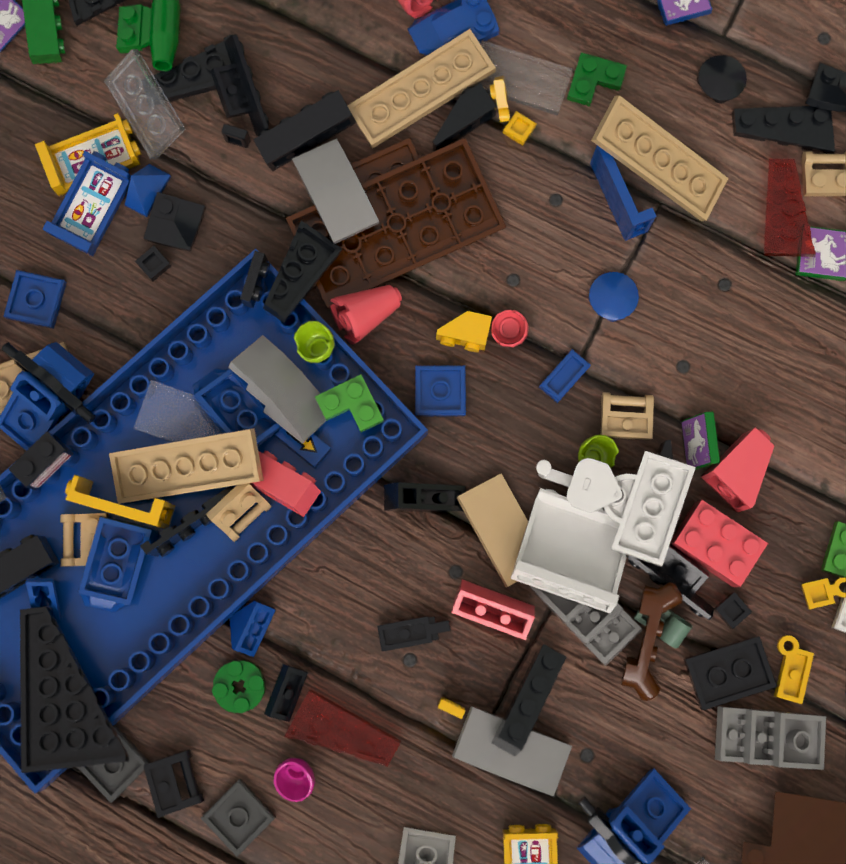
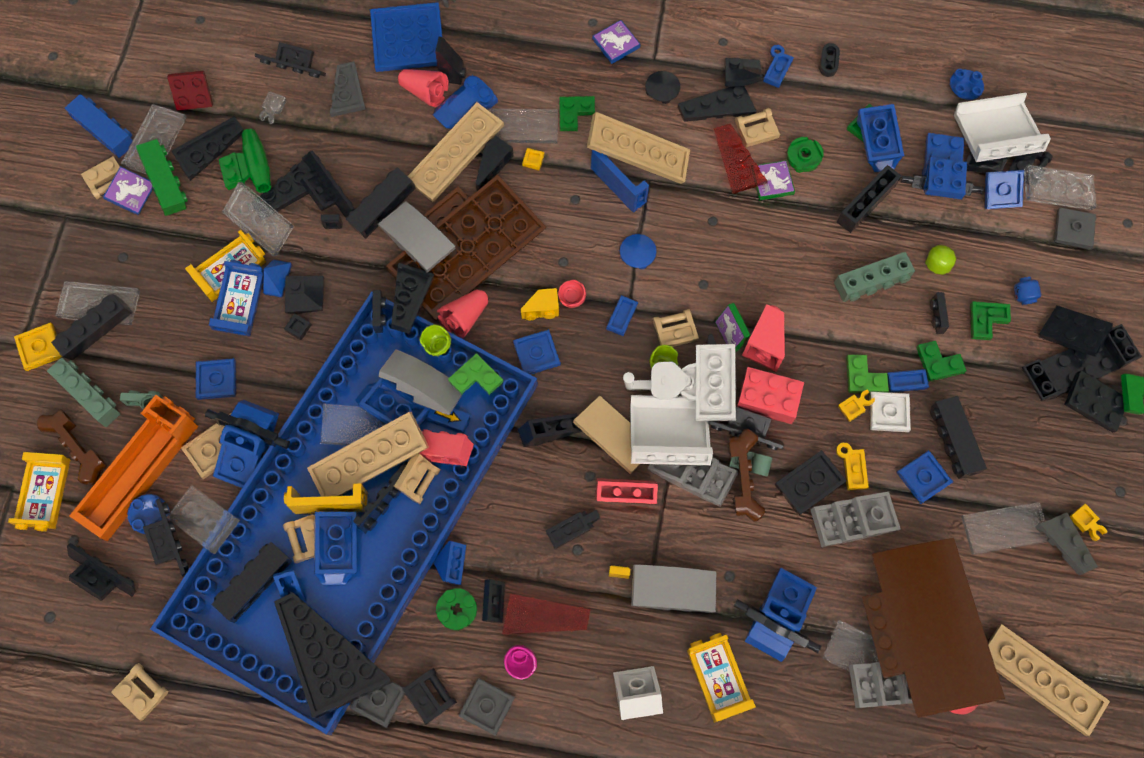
camera: 20 degrees left, 10 degrees down
black brick [8,431,74,491] -> none
yellow plate [490,76,510,122] -> none
black brick [492,644,567,756] -> none
black plate [714,592,752,629] -> none

